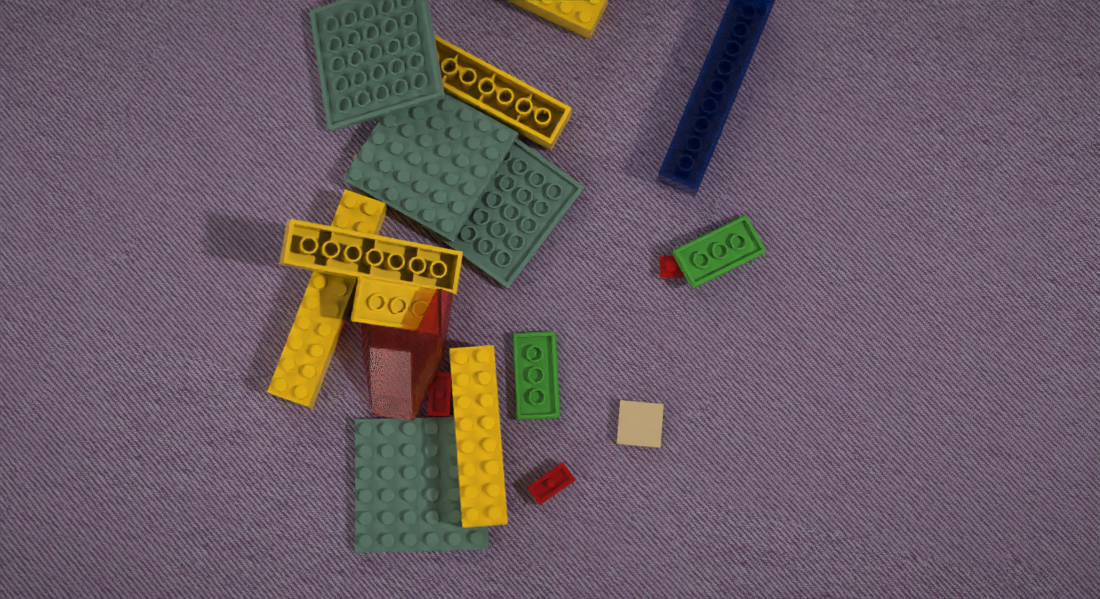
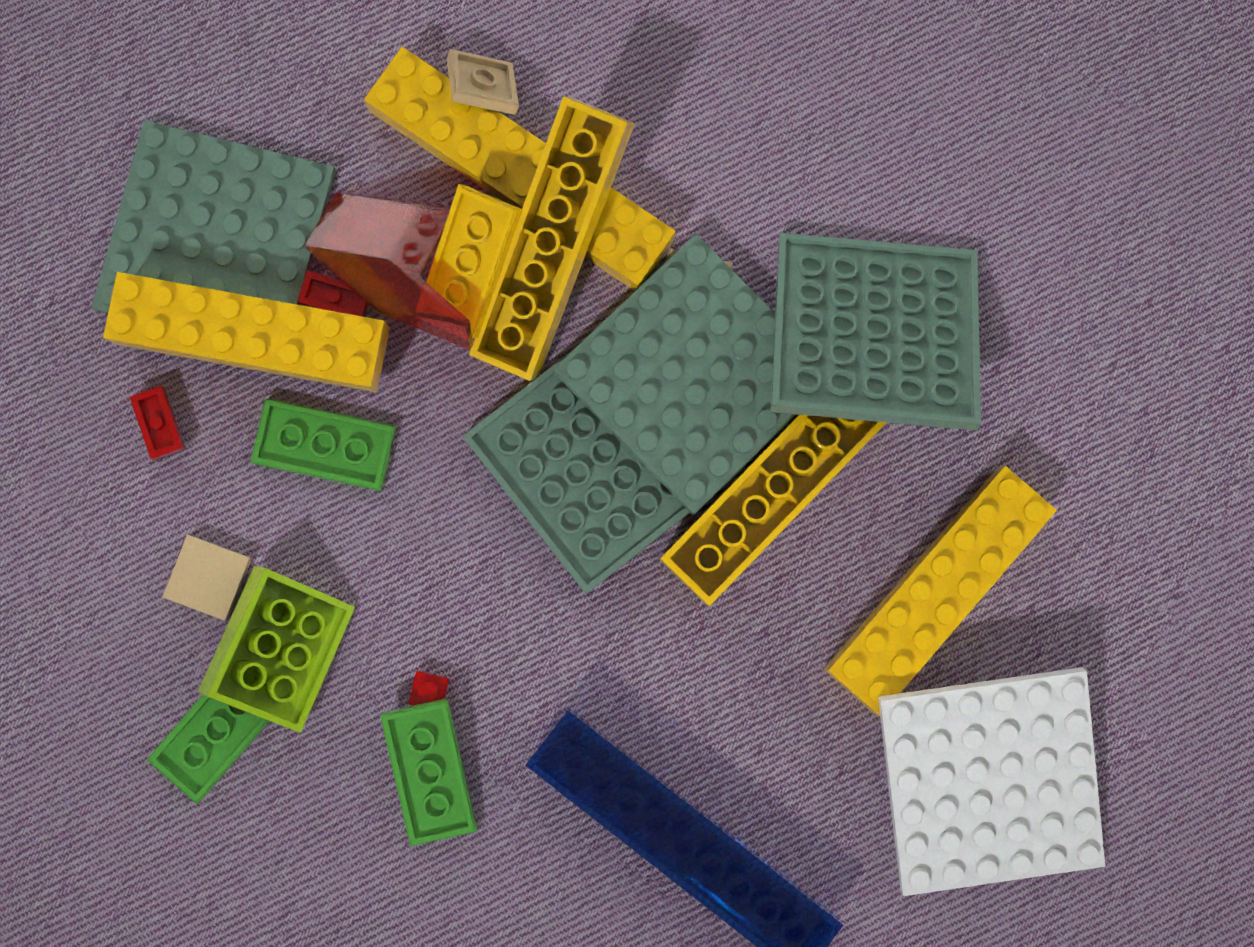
camera: 105 degrees right, 5 degrees up
none -> bright green tile [147,695,271,804]
none -> lime slope [198,566,355,733]
none -> tan tile [447,49,519,115]

